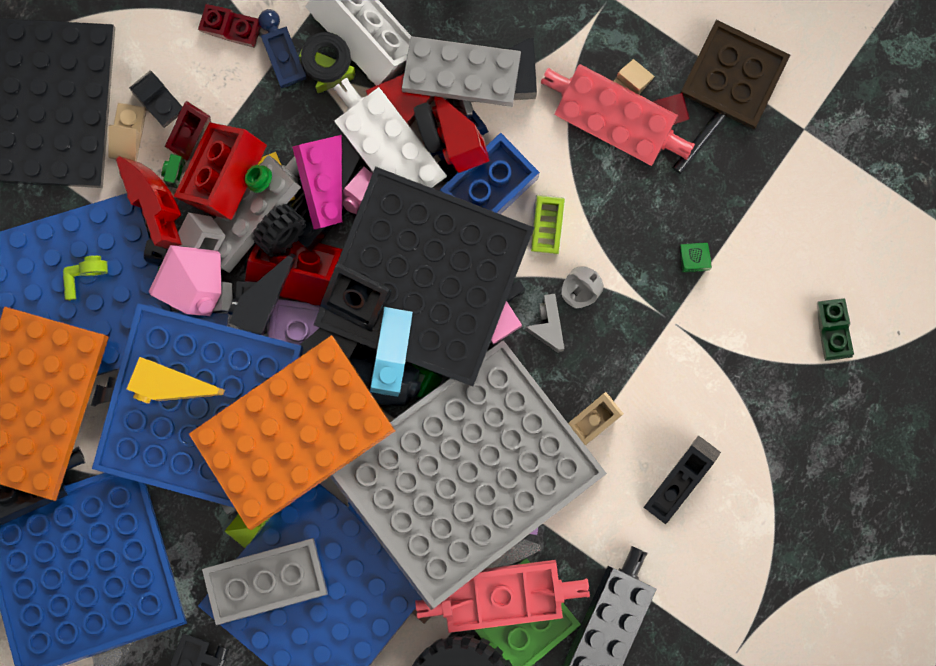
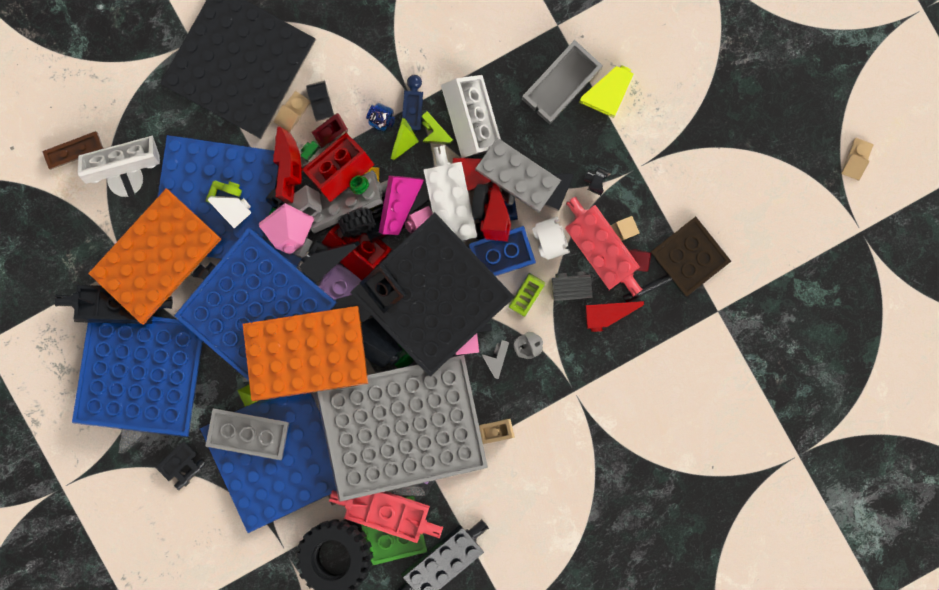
camera: 30 degrees right, 5 degrees up
yellow slope [127,357,225,404] -> none
dark red slope [198,4,261,48] -> none
black tyre [301,32,351,83] -> none
medium azure slope [370,307,413,397] -> none
black slope [643,435,721,524] -> none
green slope [680,243,712,272] -> none
dark green slope [817,298,854,361] -> none
none -> white slope [207,196,251,228]
none -> clear blue head [366,103,396,131]
none -> lime slope [391,118,419,160]
none -> white brick [532,216,570,260]
none -> dark grey brick [552,271,593,301]
none -> black piece [583,166,612,196]
none -> red slope [585,301,644,332]

